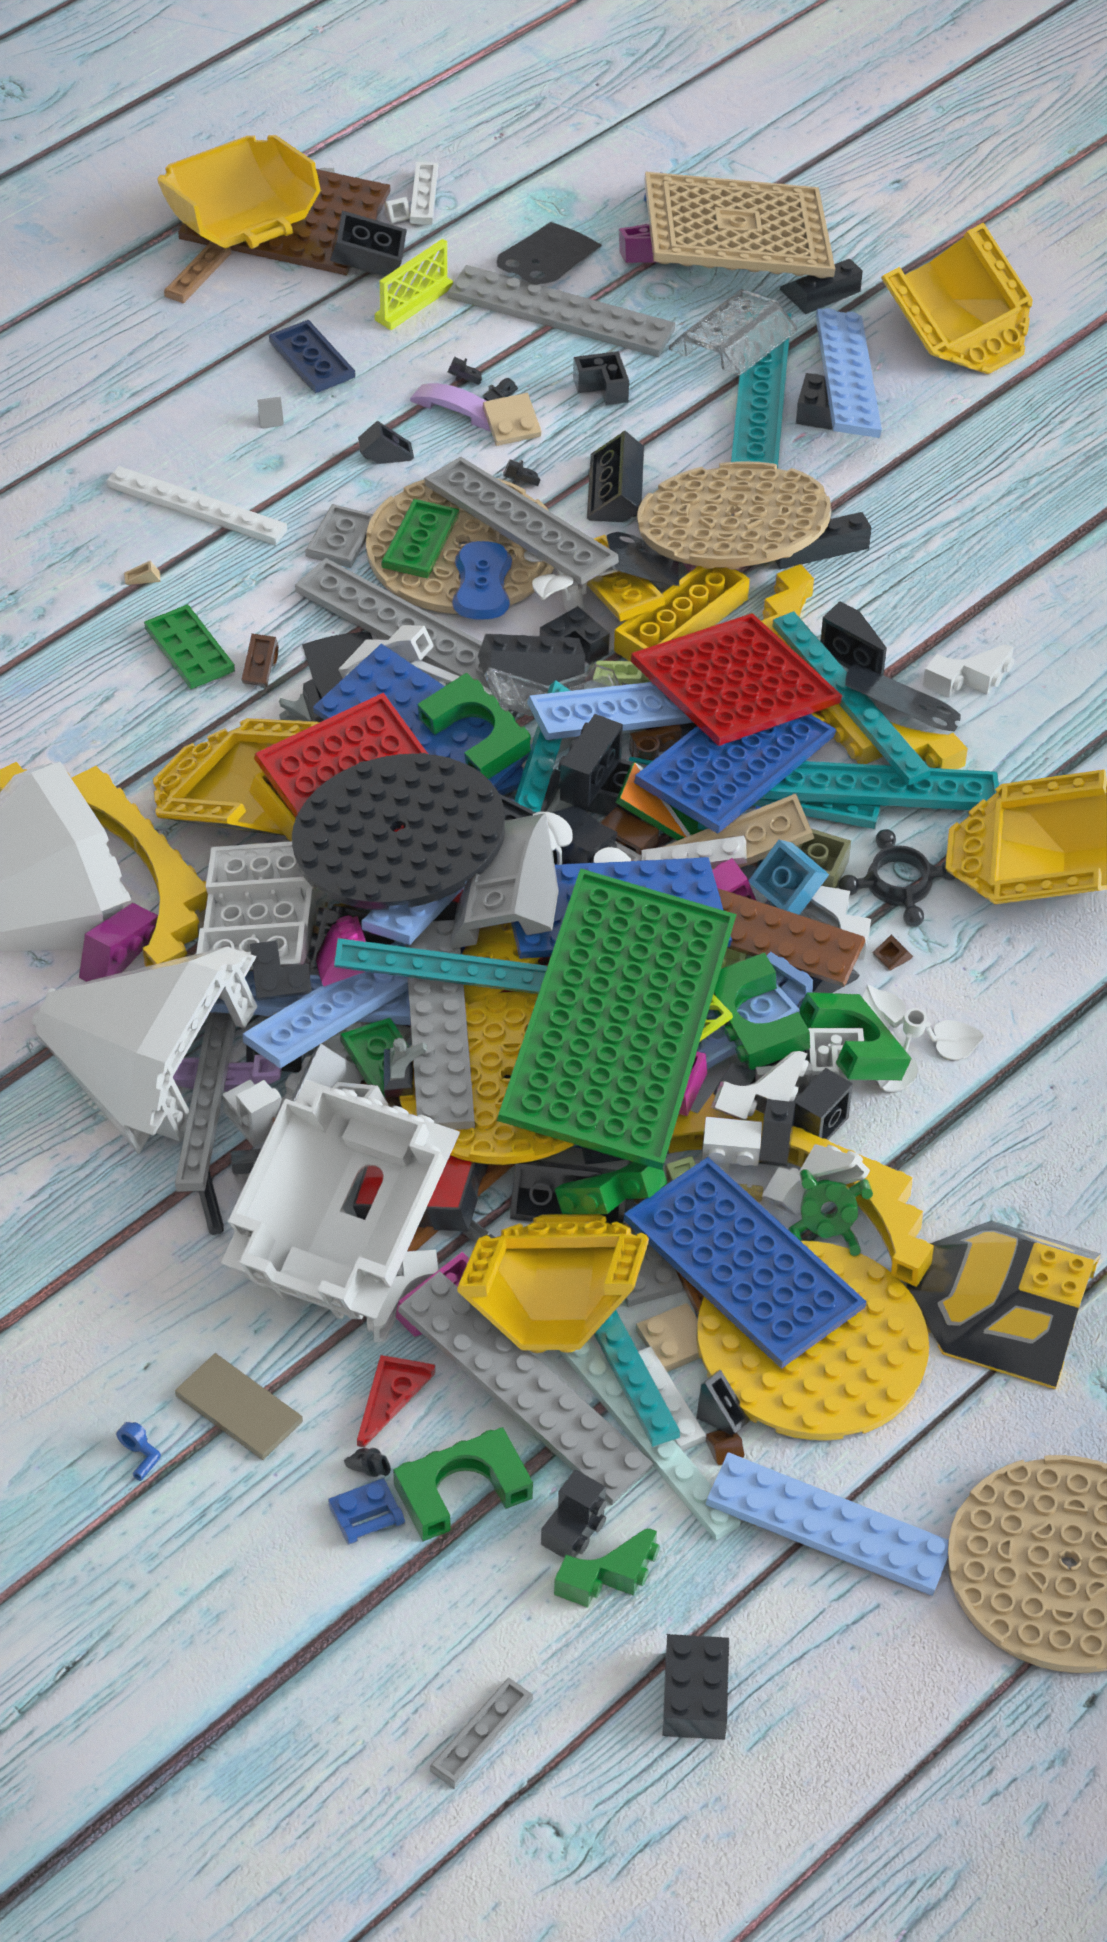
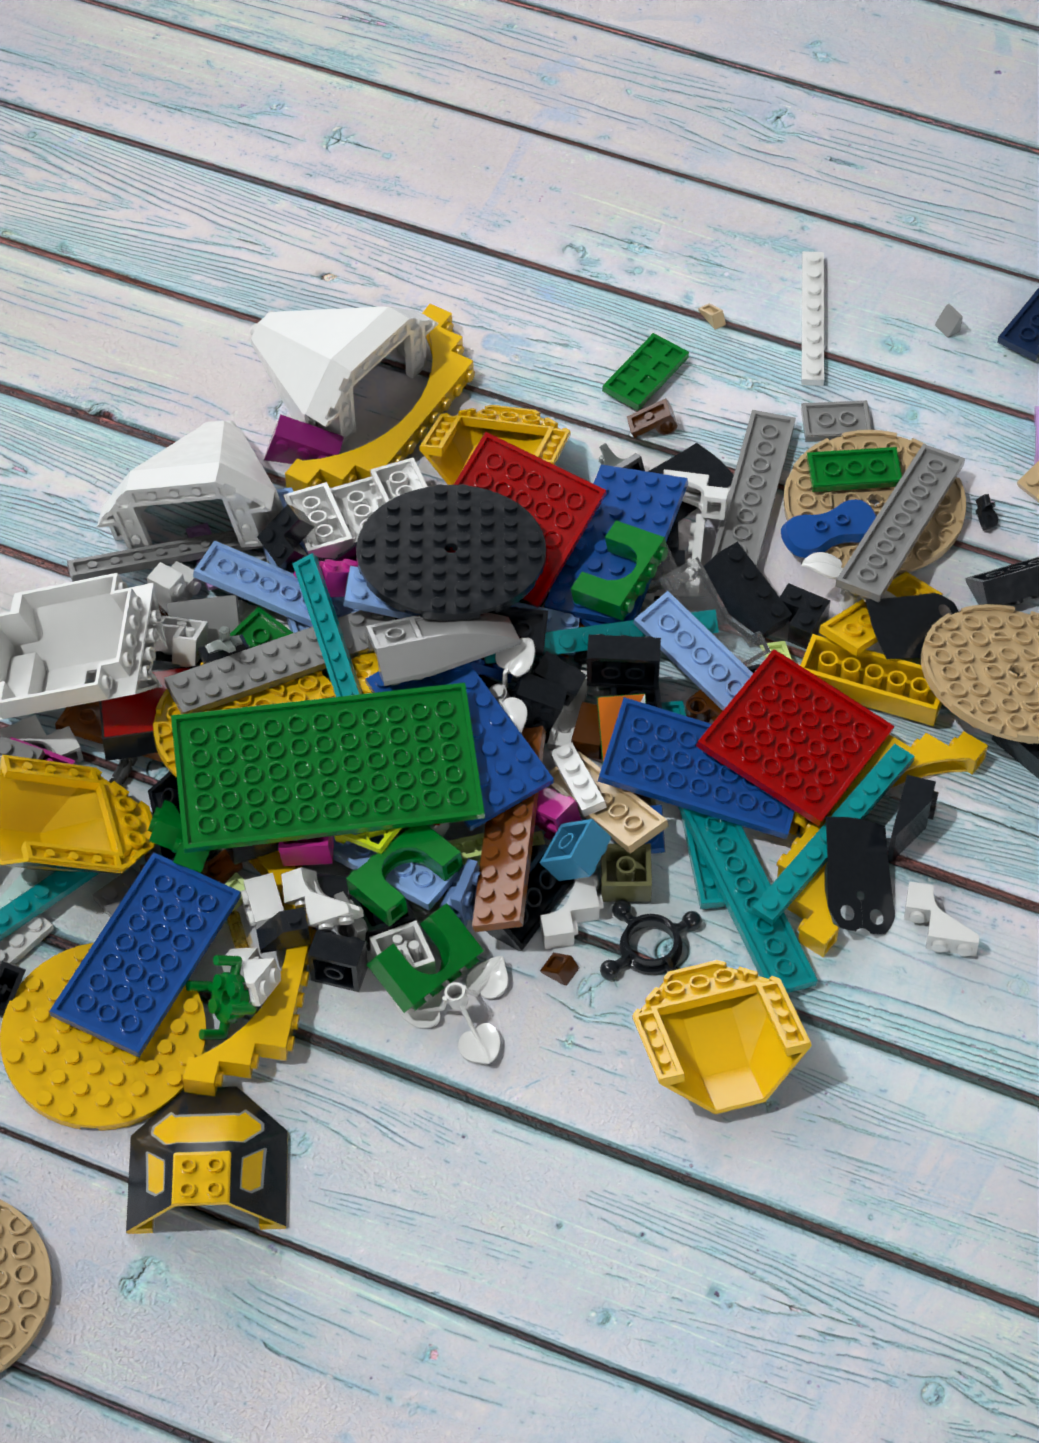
camera: 70 degrees right, 5 degrees up
black slope [358,420,414,464] -> none
tan plate [636,1303,700,1372] -> none

